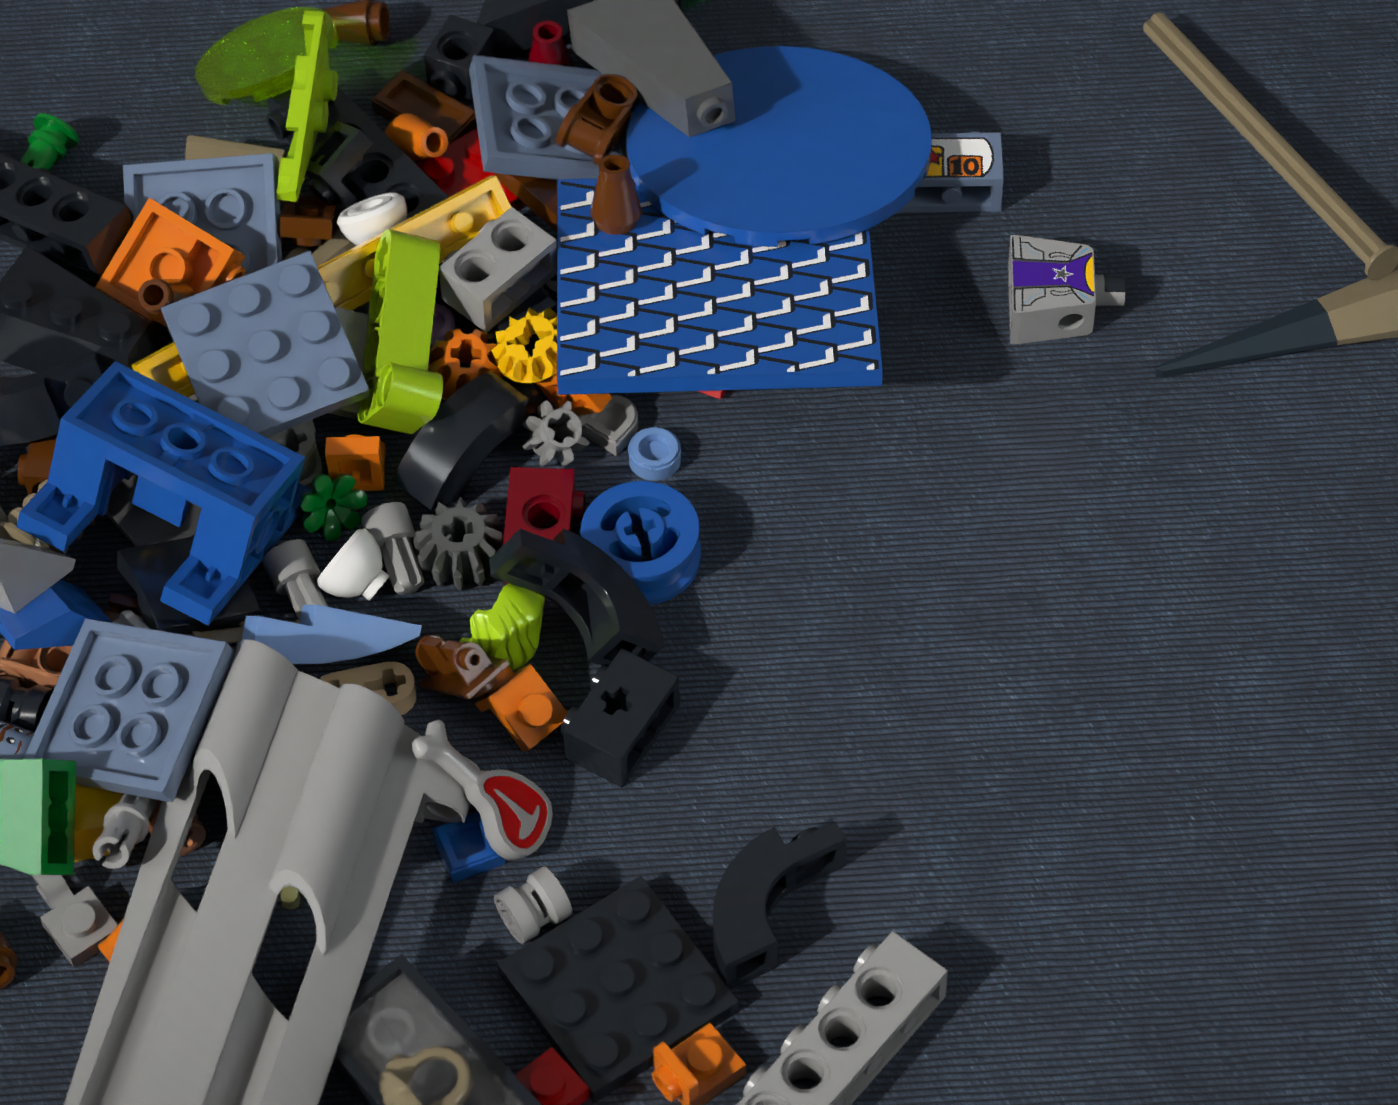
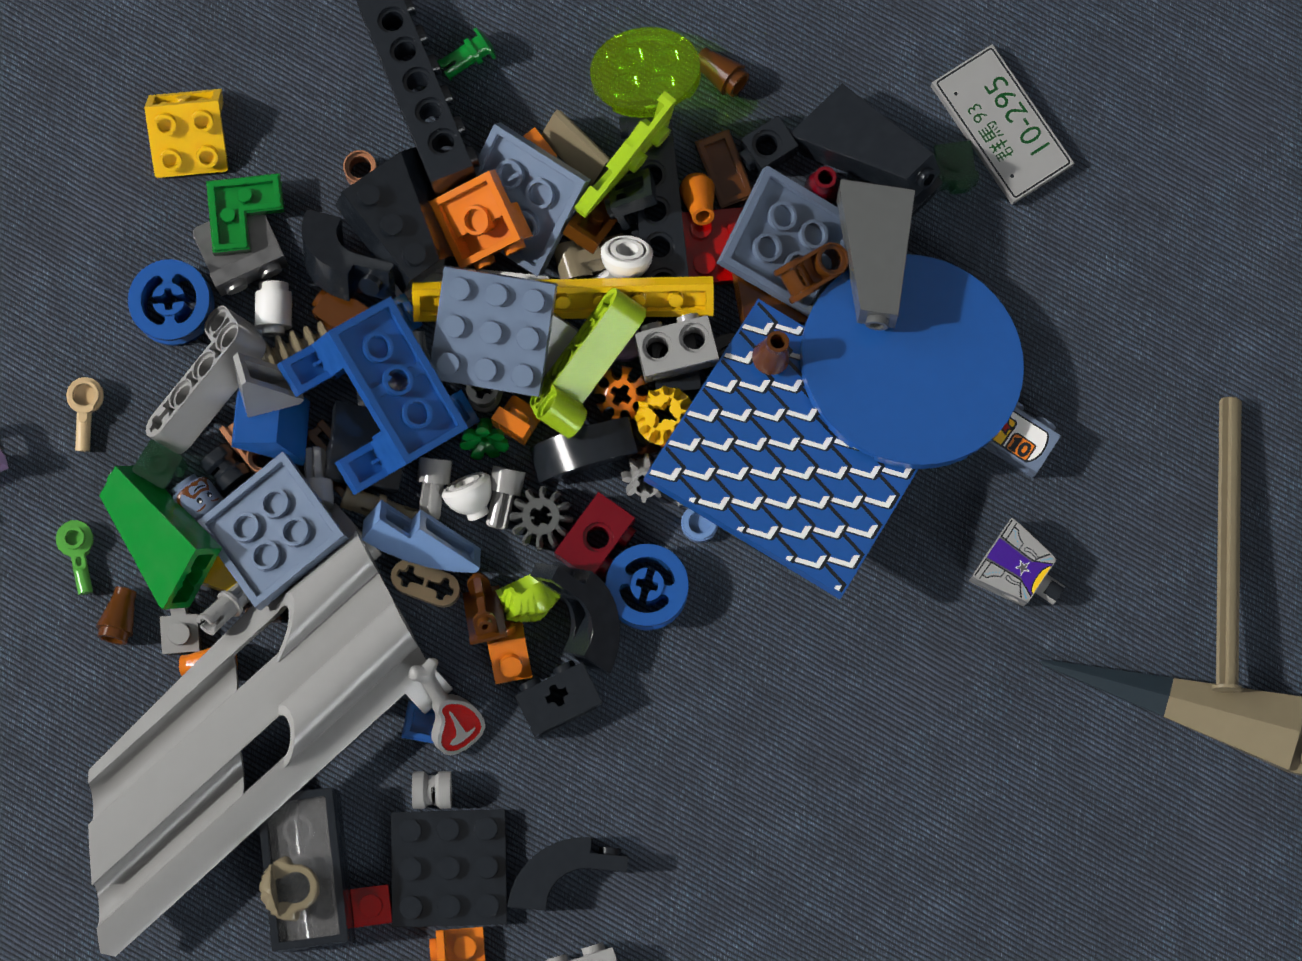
camera: 30 degrees right, 25 degrees up
reddish brown cone [138,278,195,330] -> none

